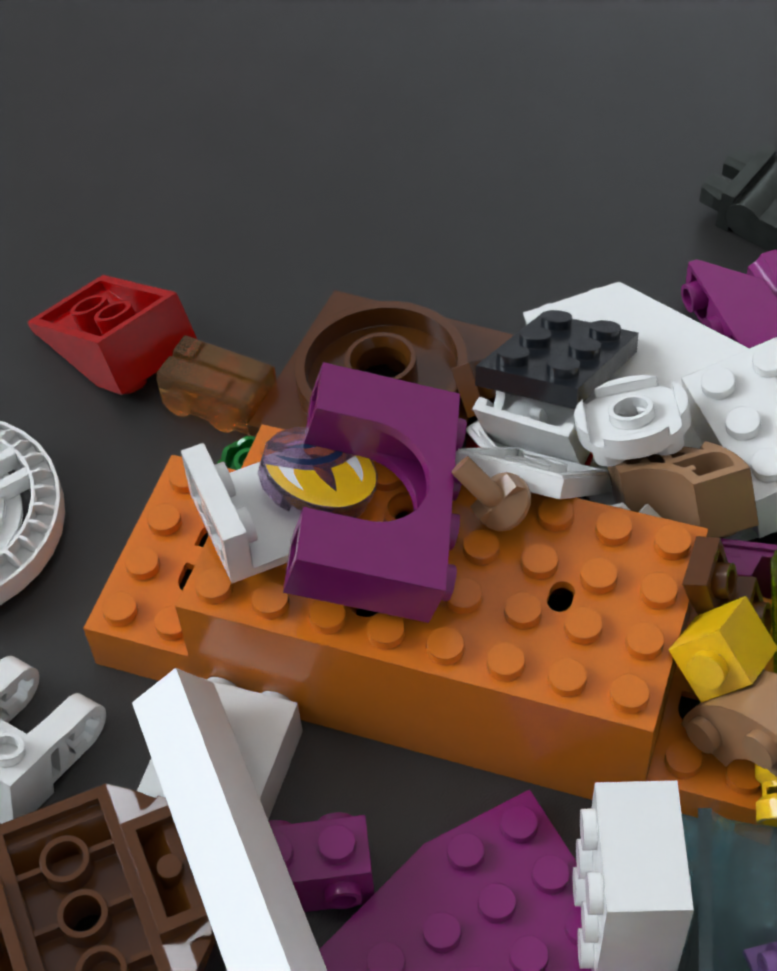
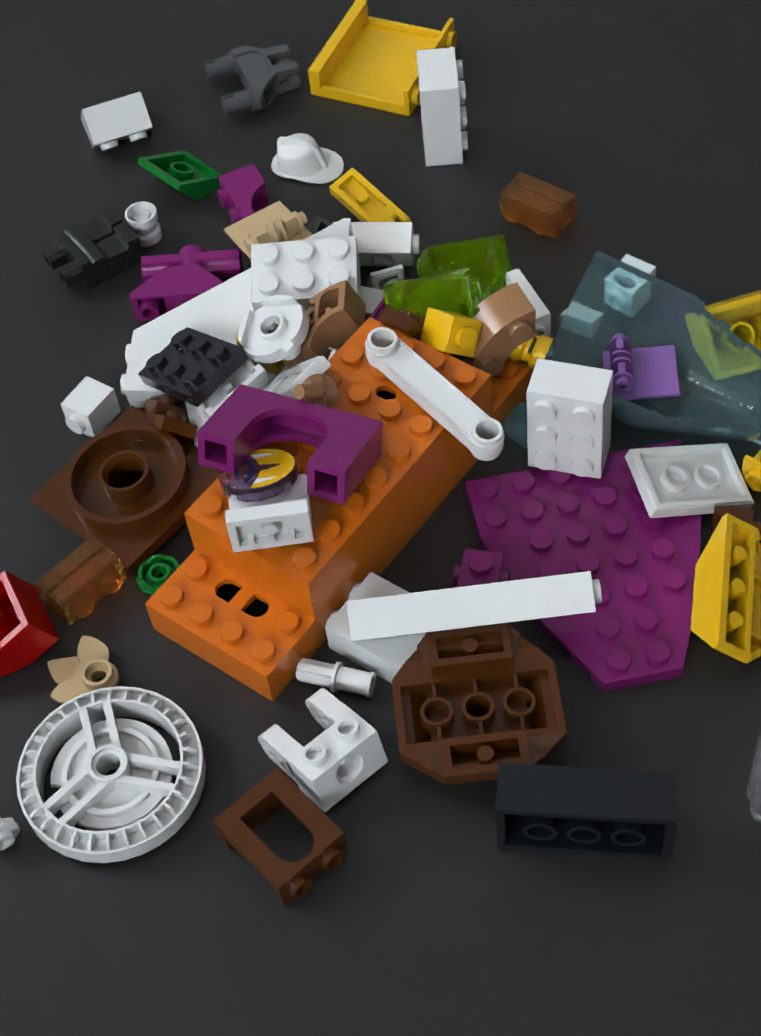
camera: 70 degrees left, 0 degrees up
none -> tan plate [47,635,119,704]
none -> white brick [61,376,121,438]
none -> white axle [296,658,376,698]
none -> white piece [365,327,505,461]

